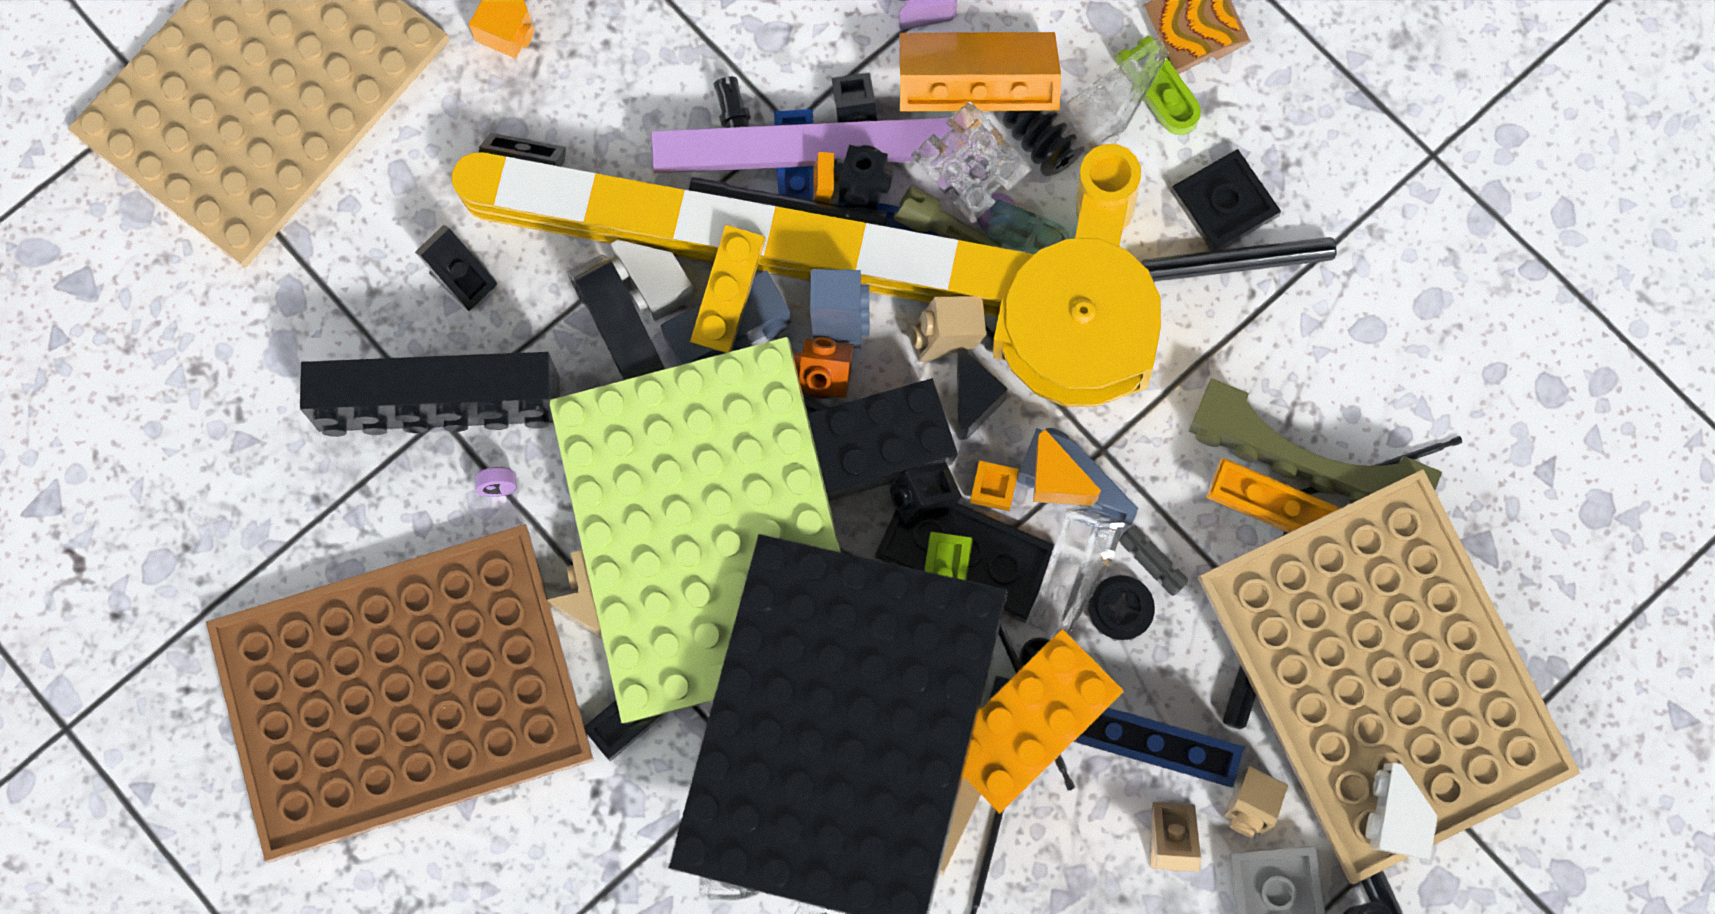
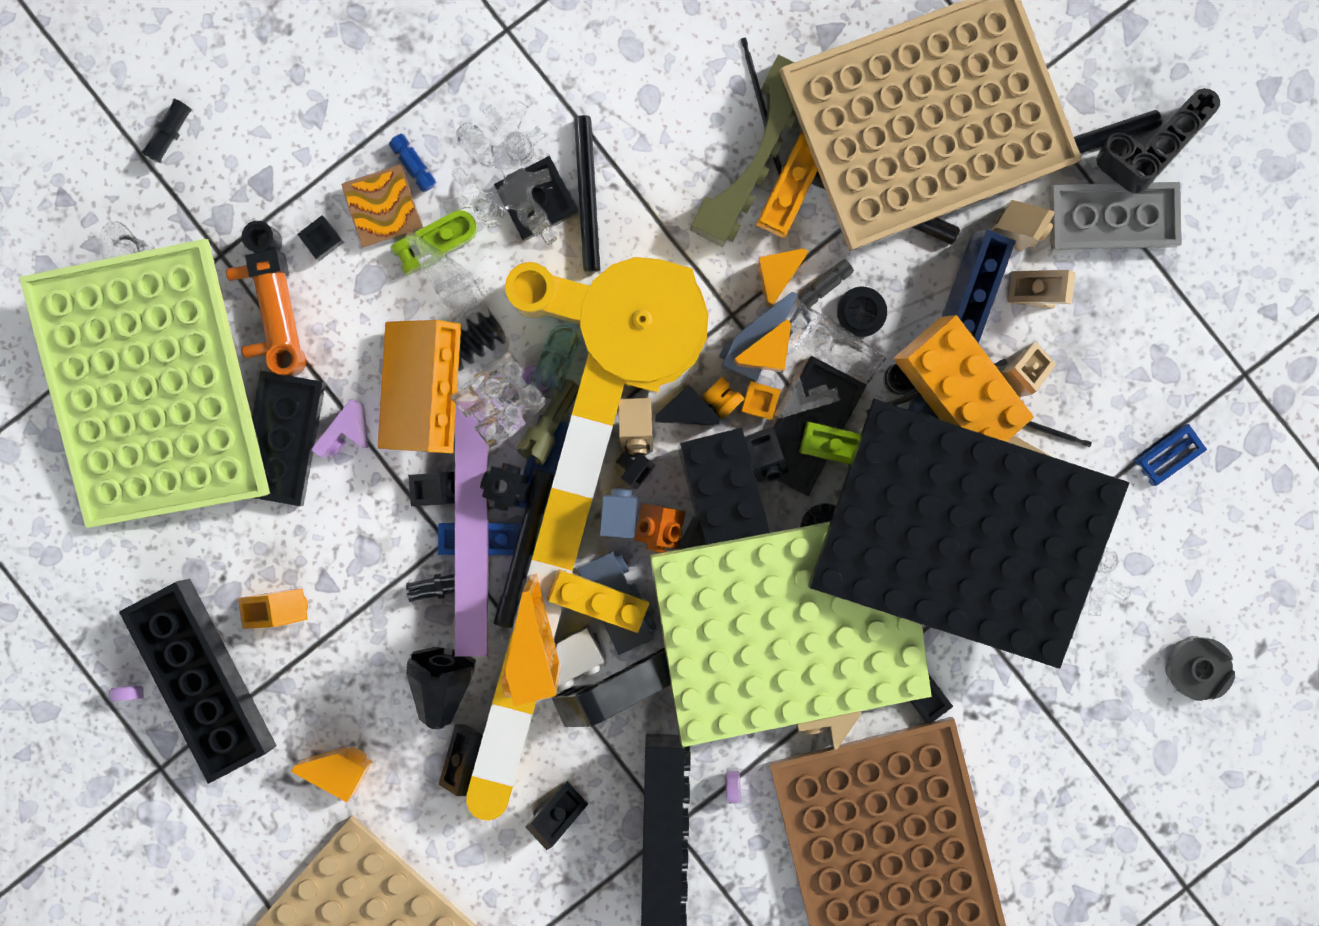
camera: 90 degrees left, 15 degrees up
light orange tile [813,152,834,203] -> none
white slope [1366,763,1438,859] -> none
none -> blue axle [389,134,437,192]
none -> black cone [406,647,476,729]
none -> clear plant [443,100,557,245]
none -> light orange slope [501,573,561,706]
none -> black tile [616,452,656,490]
none -> light orange wheel [701,376,745,420]
none -> light orange slope [757,248,808,308]
none -> clear slope [774,373,840,420]
none -> tan slope [1000,341,1056,397]

